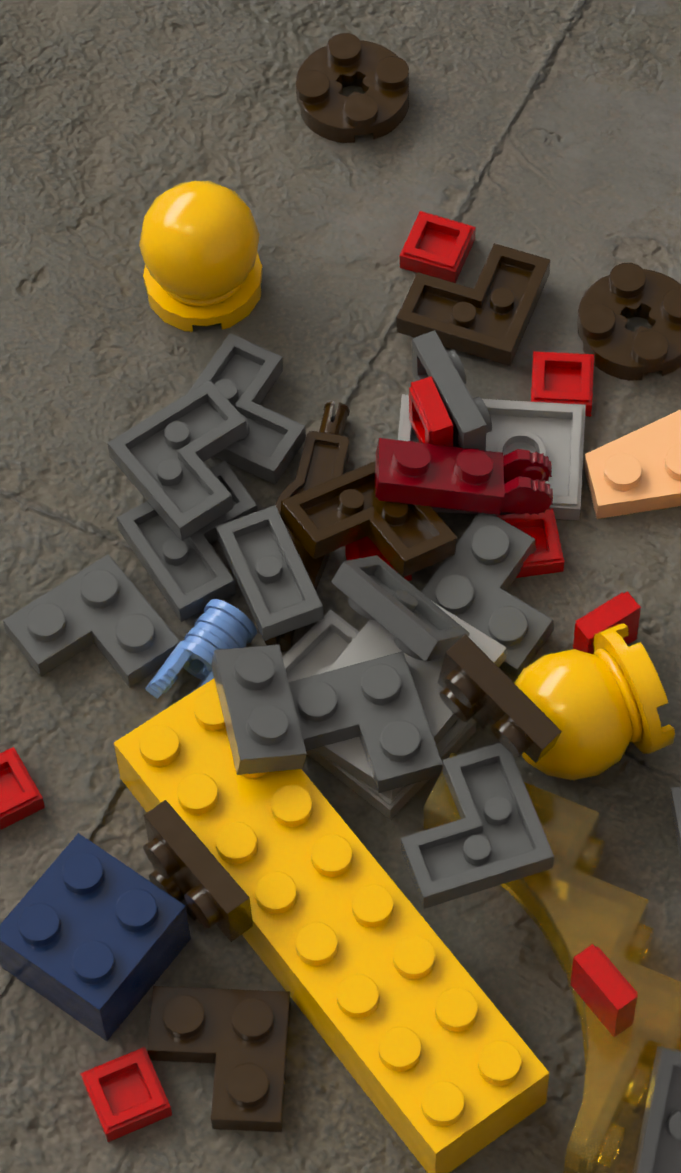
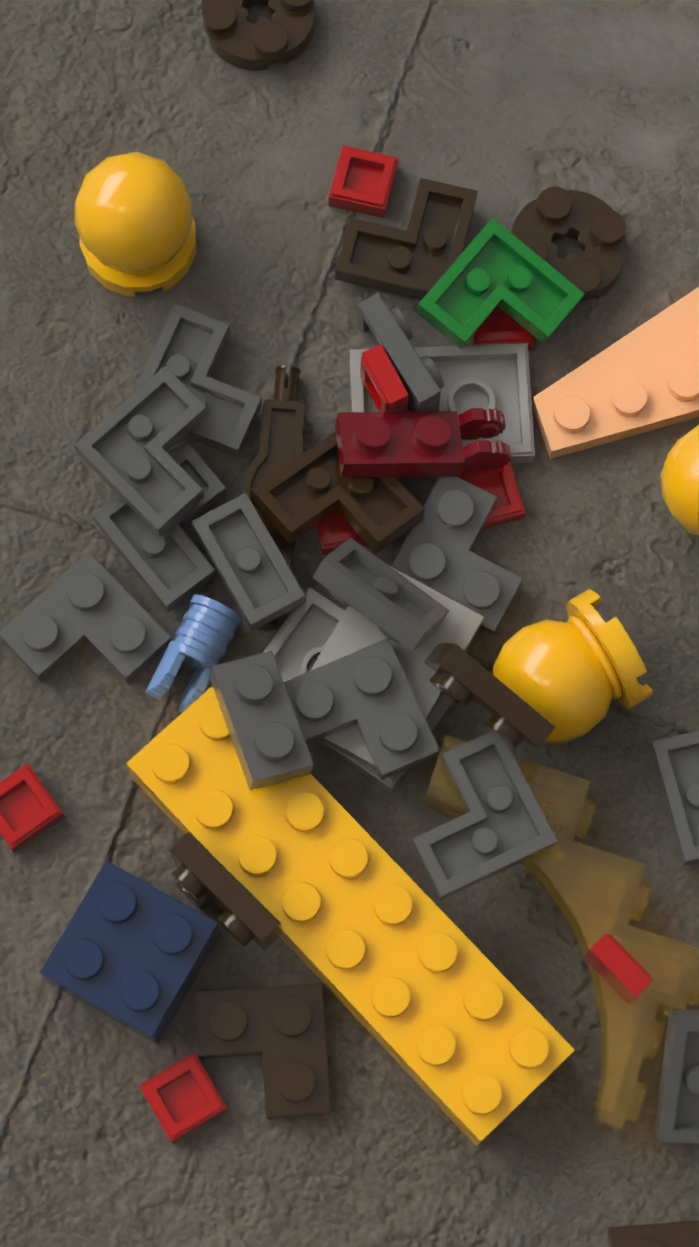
camera: 10 degrees left, 15 degrees up
red tile [573,591,641,654] -> none
none -> green plate [415,217,585,349]

